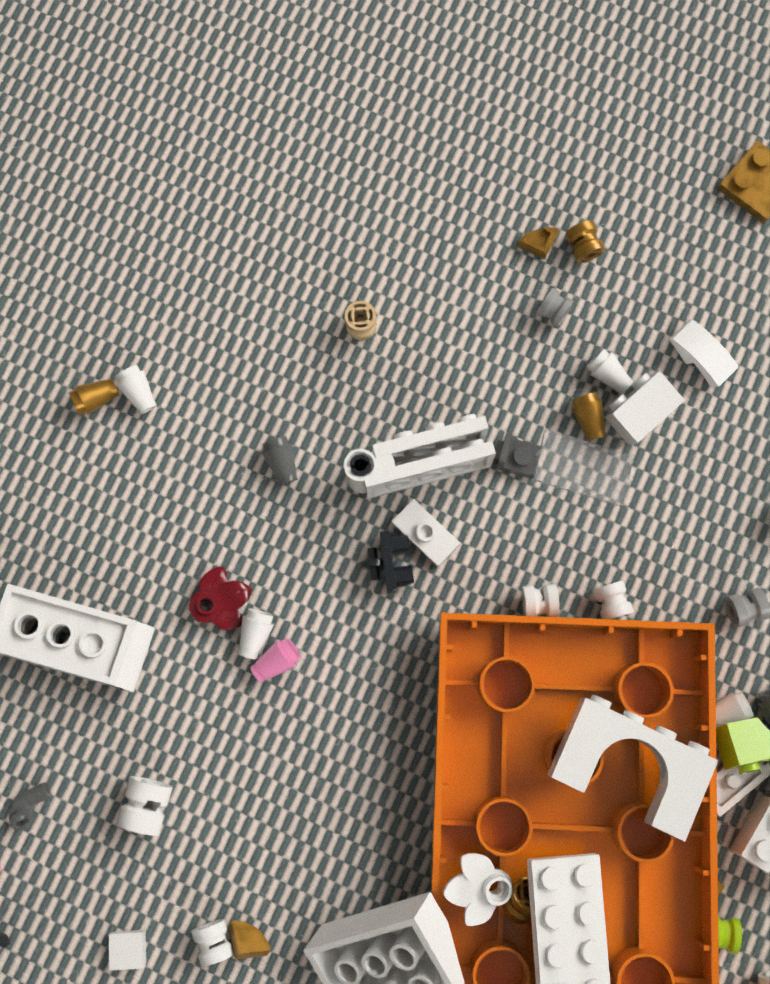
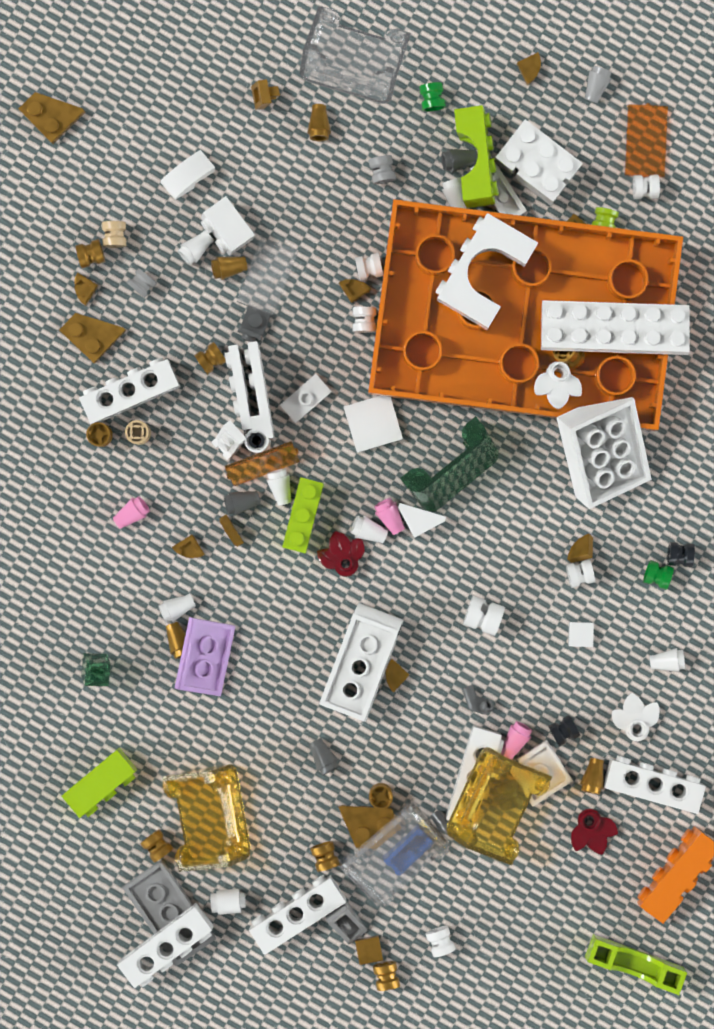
camera: 85 degrees left, 10 degrees up
black hips [359,531,414,593] -> none
none -> pearl gold wing [59,313,126,364]
none -> white brick [79,357,181,424]
none -> clear green brick [81,653,111,686]
none -> pearl gold wheel [86,422,113,447]
none -> tan wheel [102,221,127,248]
none -> bright pink cone [113,496,150,529]
none -> pearl gold tile [172,534,205,558]
none -> lavender tile [175,617,235,696]
none -> pearl gold wheel [194,342,226,375]
none -> white plate [211,420,246,460]
none -> pearl gold tile [219,514,244,547]
none -> clear orange piece [225,441,300,486]
none -> white cone [266,468,292,506]
none -> lime arch [282,477,324,554]
none -> pearl gold tile [338,279,371,304]
none -> white tile [344,396,403,453]
none -> pearl gold tile [386,659,410,693]
none -> white slope [398,503,446,538]
none -> clear green windscreen [399,416,499,512]

